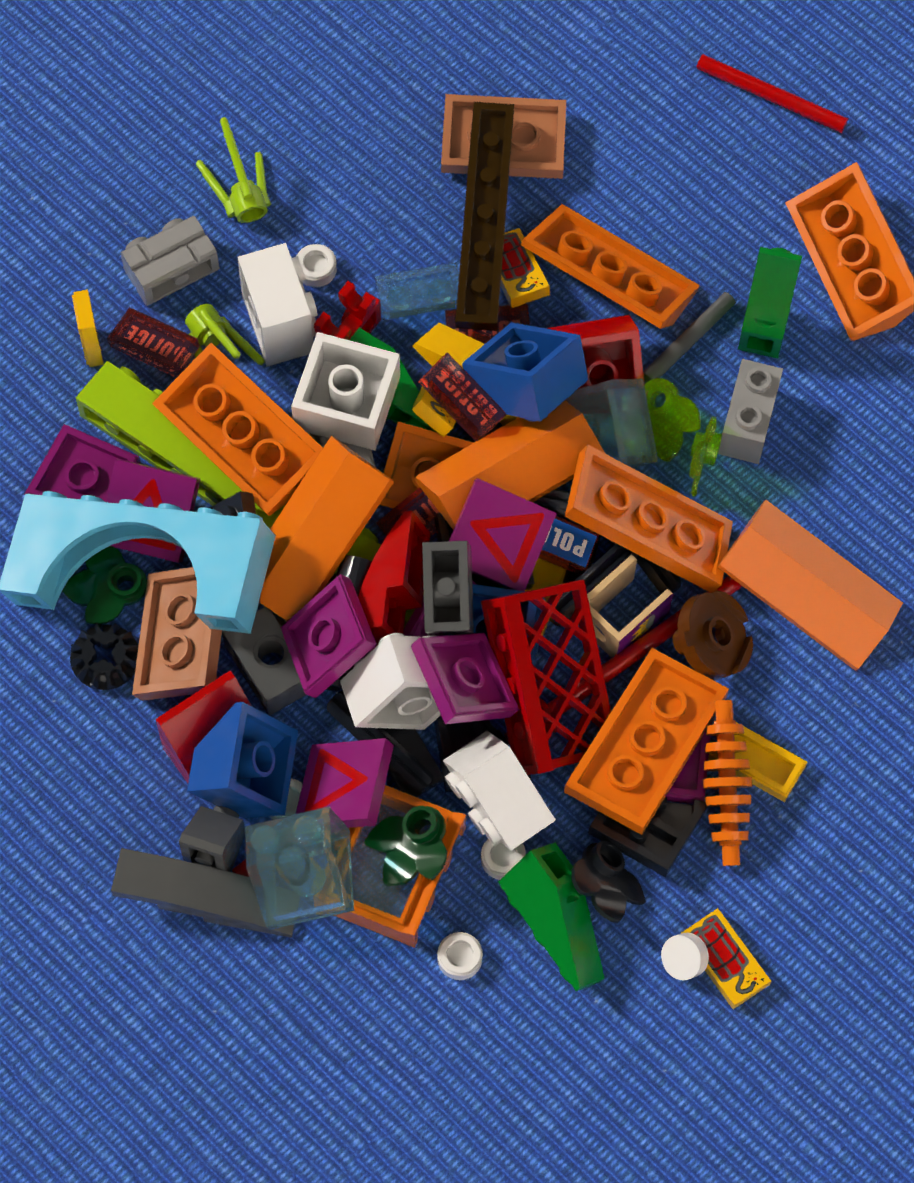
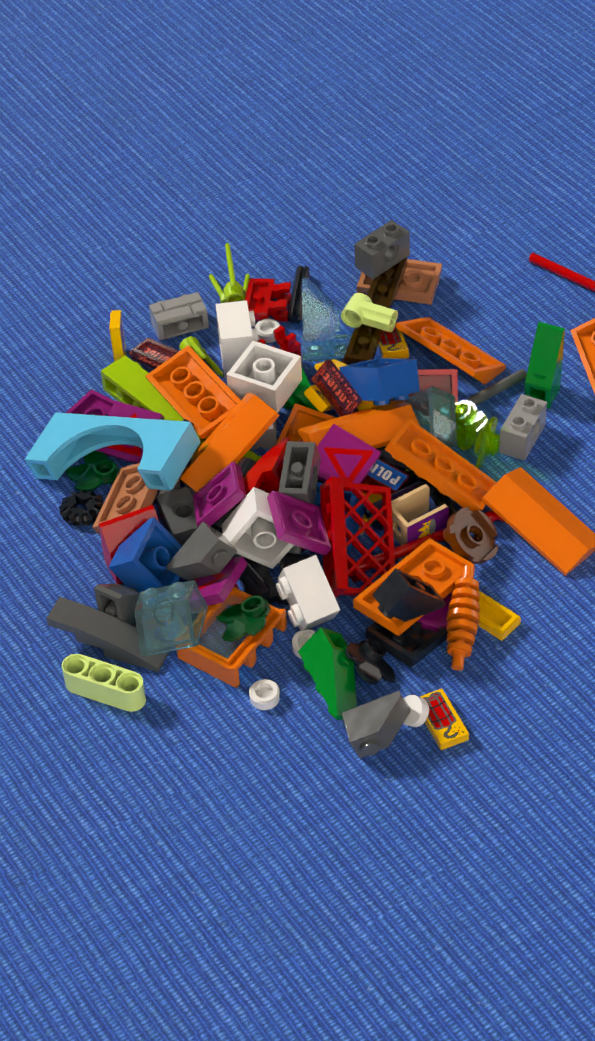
camera: 15 degrees right, 20 degrees down
none -> yellowish green beam [62,654,146,712]
none -> dark grey slope [166,522,237,581]
none -> red plate [245,278,291,322]
none -> black axle [287,265,310,323]
none -> clear light blue slope [302,278,340,340]
none -> yellowish green piece [341,293,398,332]
none -> dark grey slope [342,691,410,758]
none -> dark grey brick [354,220,410,279]
none -> black slope [372,568,446,622]

